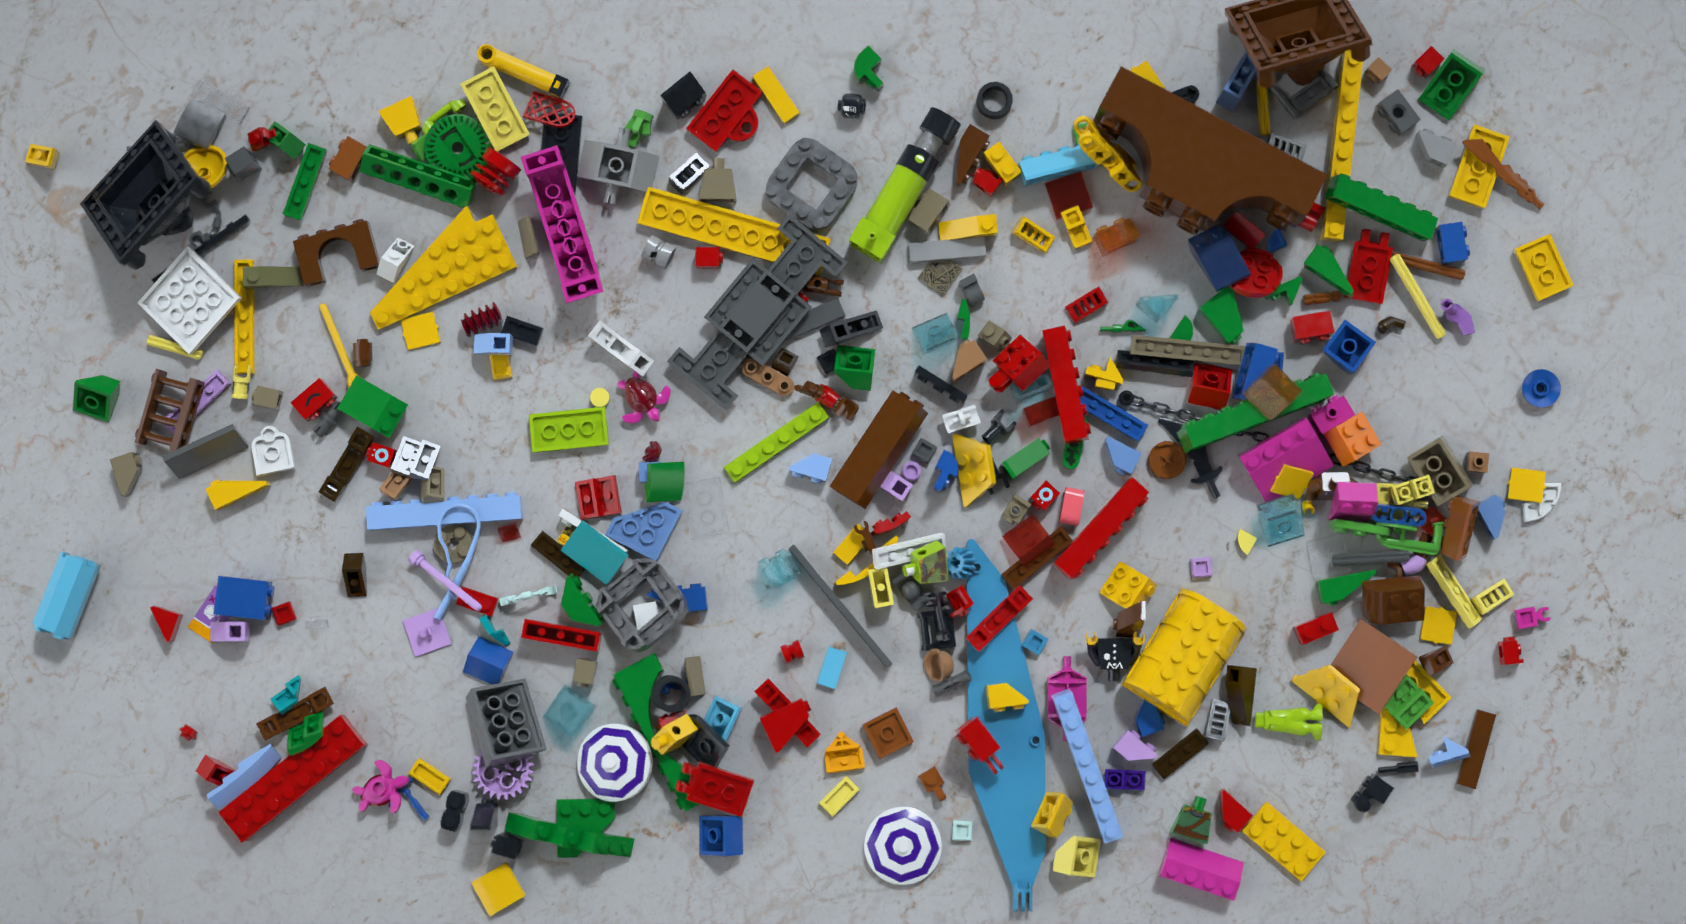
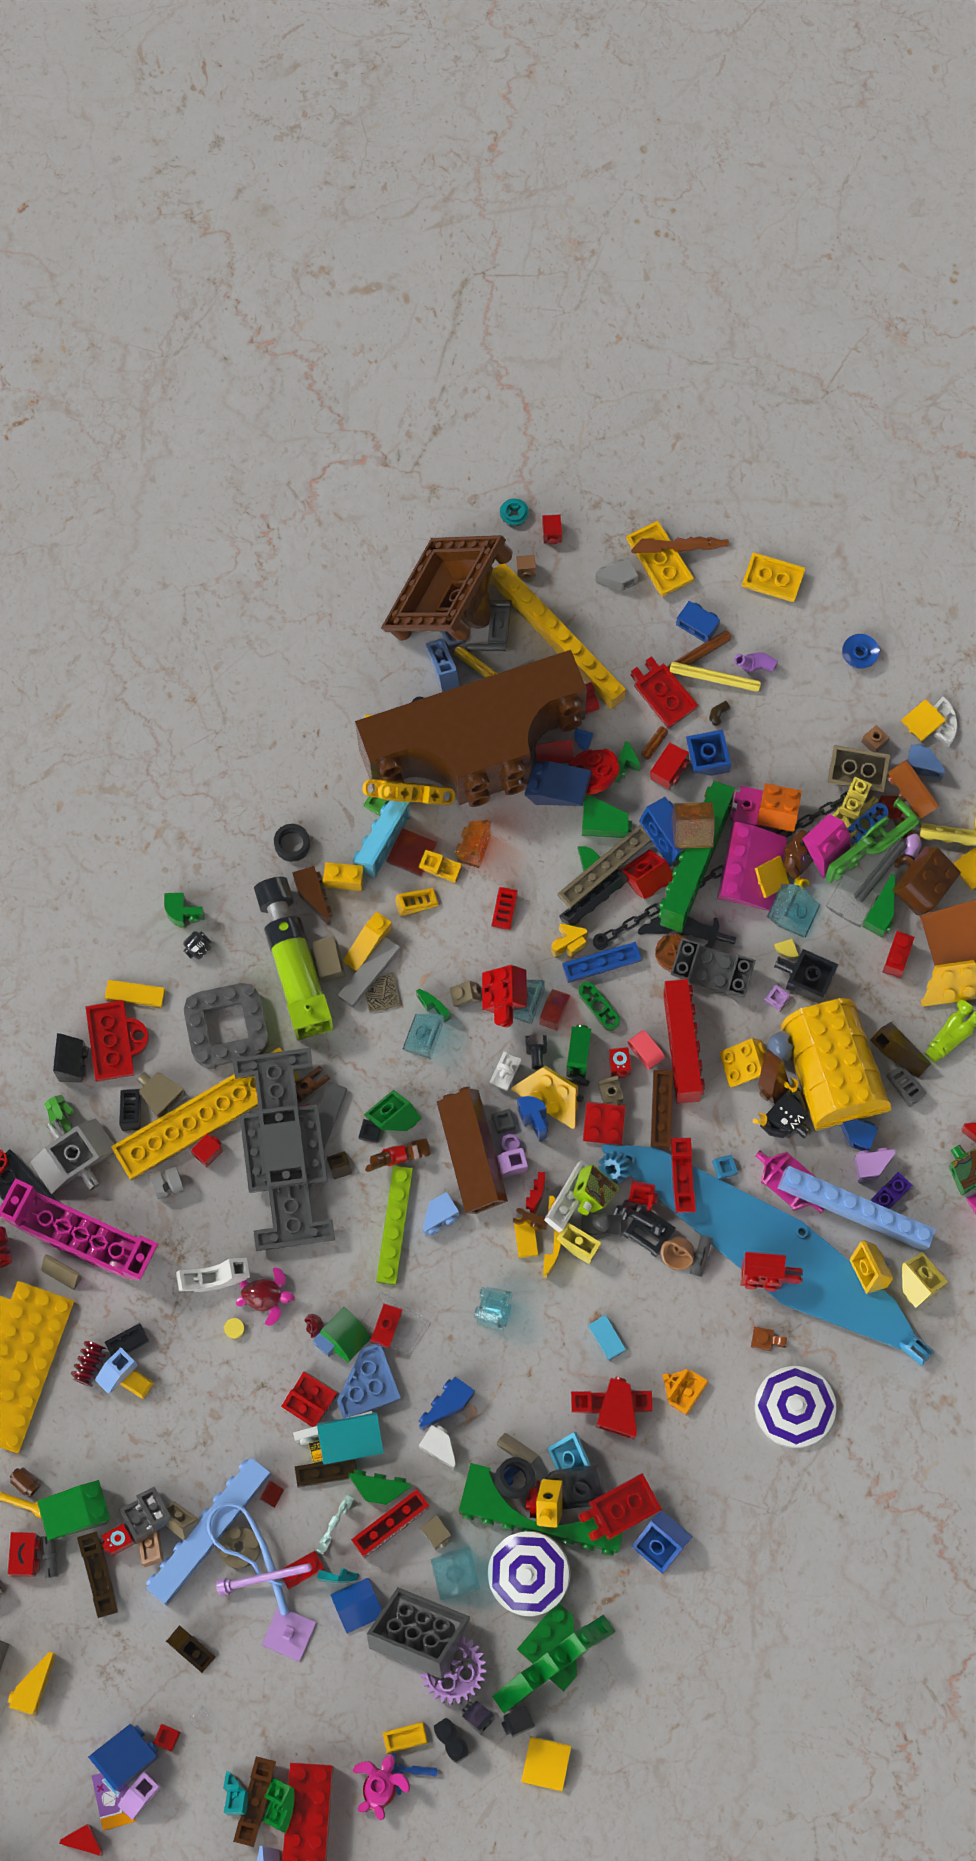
camera: 50 degrees left, 15 degrees down
white plate [251,426,296,476] -> none
yellow piece [401,312,441,350] -> none
lime plate [529,407,609,453] -> none
flat silver plate [596,558,689,653] -> none
medium nougat plate [742,358,794,396] -> none
red wheel [780,640,805,664] -> none
dark grey tile [789,544,892,667] -> none
black slope [819,310,883,348] -> none
light yellow tile [819,776,860,817] -> none
dark orange plate [862,707,914,759] -> none
black plate [915,365,968,404] -> none
medium nougat slope [951,340,987,383] -> none
light aqua tile [952,820,972,841] -> none
dark grey leg [958,274,985,307] -> none
red brick [972,168,1003,197] -> none
yellow slope [985,683,1029,712] -> none
clear red tile [1002,514,1055,567] -> none
red brick [1042,325,1091,444] -> none
green hand [1100,320,1146,333] -> none
medium blue slope [1104,436,1142,476] -> none
clear light blue slope [1136,294,1178,323] -> none
dark brown tile [1152,728,1209,779] -> none
green slope [1304,244,1354,299] -> none
green brick [1324,174,1438,241] -> none
dark grey brick [1376,89,1421,136] -> none
green slope [1418,49,1485,120] -> none
none -> red plate [371,1303,403,1348]
none -> teal gear [500,498,529,526]
none -> red plate [583,1101,626,1145]
none -> dark grey slope [670,938,756,997]
none -> sand blue hair [767,1031,793,1063]
none -> black brick [774,949,839,1004]

